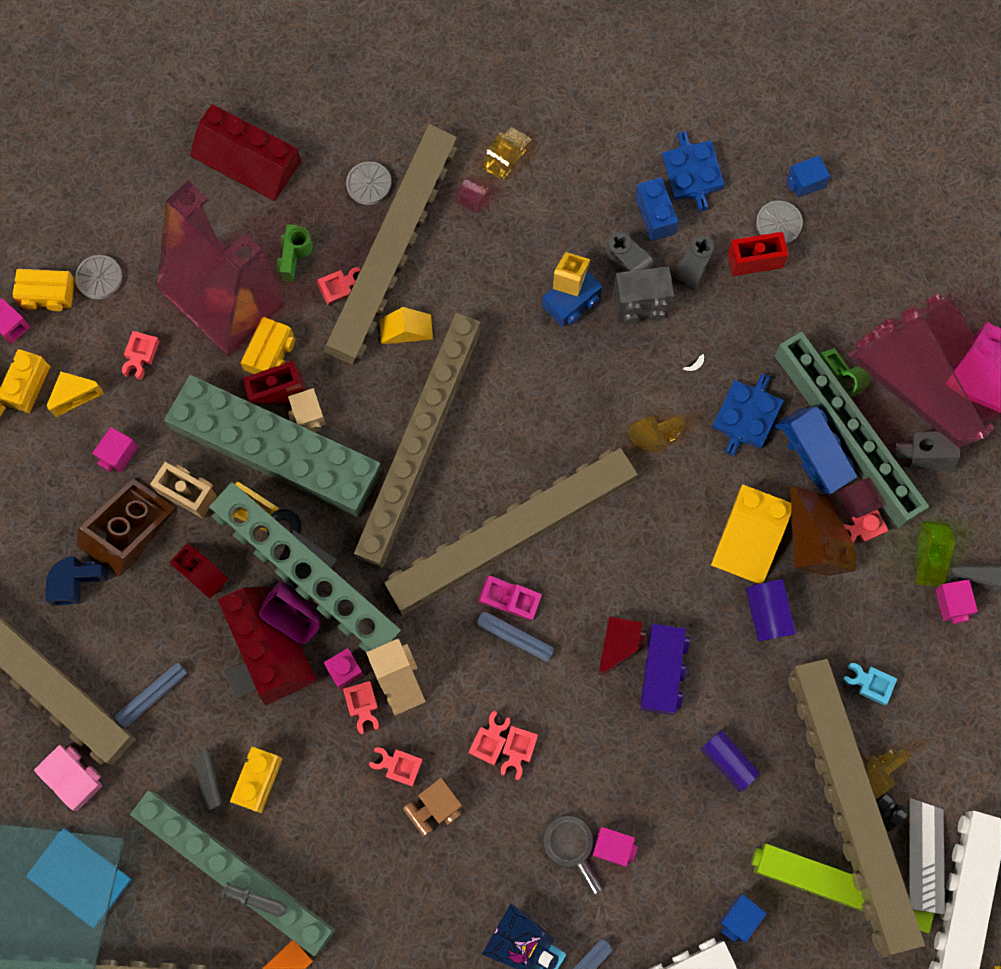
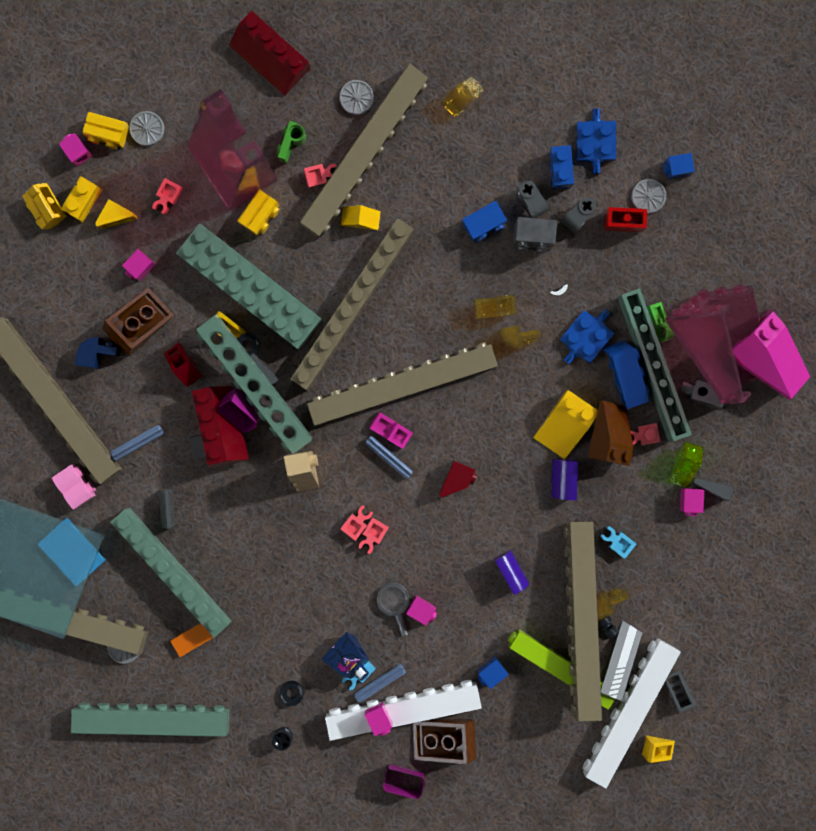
camera: 10 degrees right, 15 degrees up
tan brick [150,462,217,519] -> none
dark grey piece [221,882,287,917] -> none
yellow brick [230,746,282,813] -> none
dark red slope [243,361,307,405] -> none
tan brick [288,388,326,432] -> none
dark pink brick [323,648,365,691] -> none
coral plate [343,681,379,735] -> none
coral plate [369,747,423,787] -> none
medium nougat brick [403,778,462,837] -> none
clear pink brick [456,177,494,214] -> none
yellow slope [553,252,591,297] -> none
dark purple brick [640,624,690,715] -> none
clear pink brick [838,477,883,518] -> none
none -> clear yellow brick [473,295,517,319]

